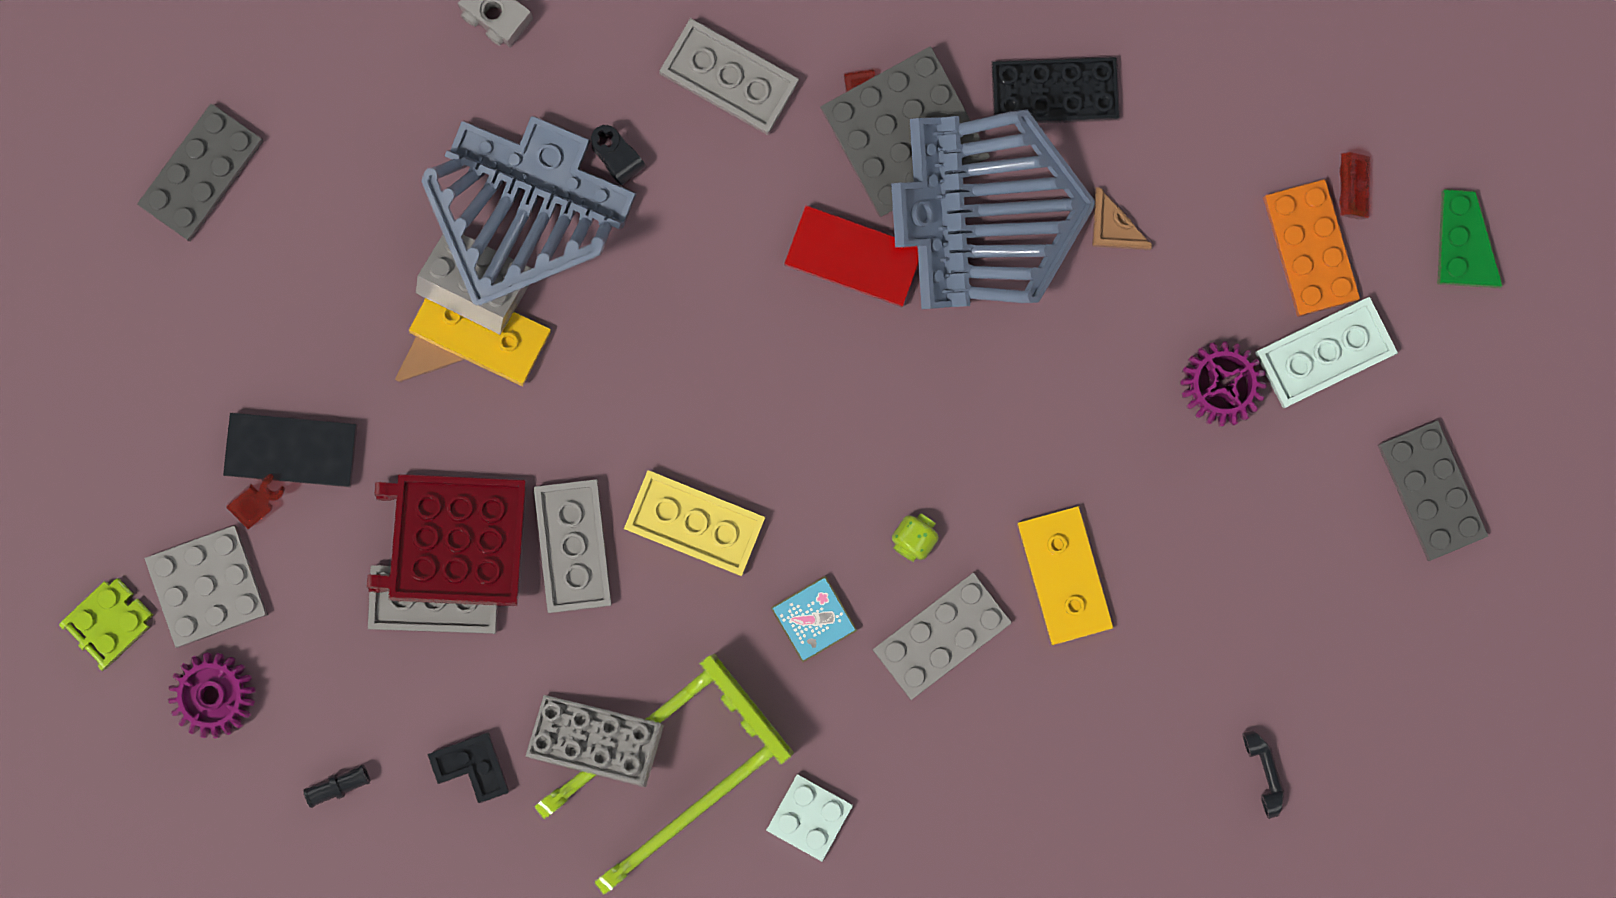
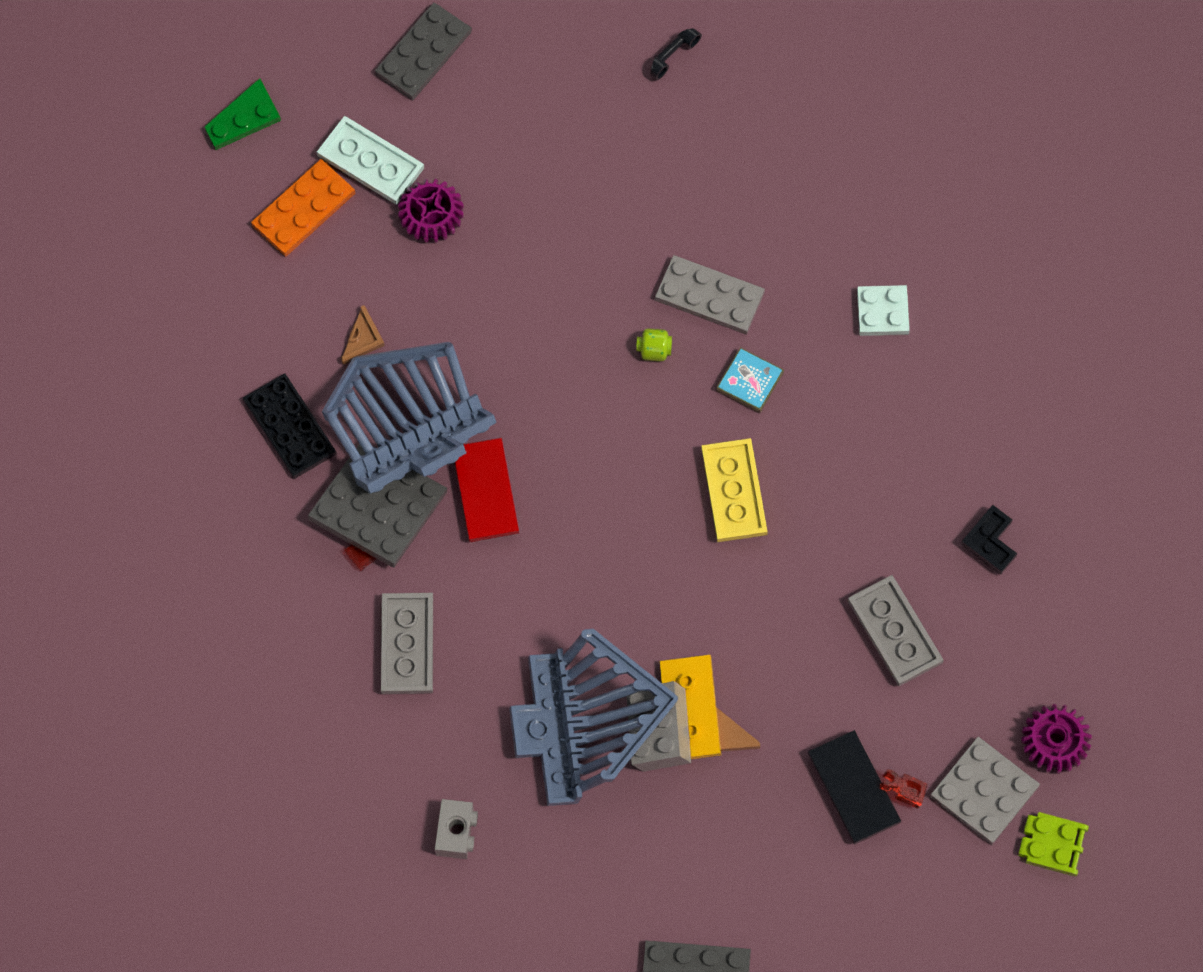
camera: 115 degrees left, 15 degrees down
black pin [303,765,370,808] -> none
dark red plate [367,474,526,606] -> none
light grey tile [526,695,664,787] -> none
light grey plate [534,479,612,613] -> none
lime piece [534,654,794,895] -> none
black piece [591,125,646,186] -> none
yellow plate [1017,506,1113,645] -> none
clear red plate [1339,152,1370,220] -> none

